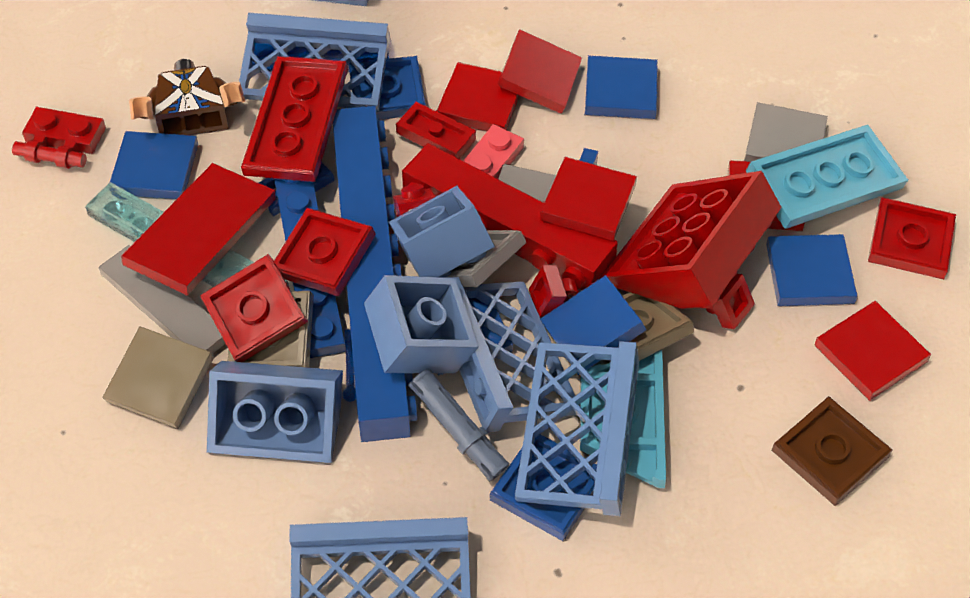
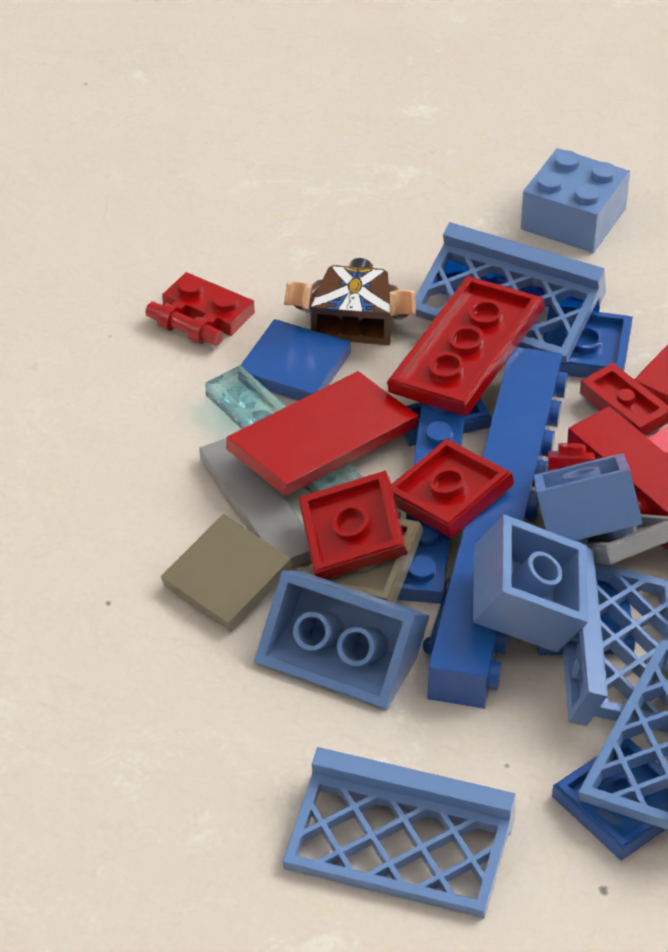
camera: 20 degrees right, 10 degrees down
sand blue pin [409,368,510,482] -> none

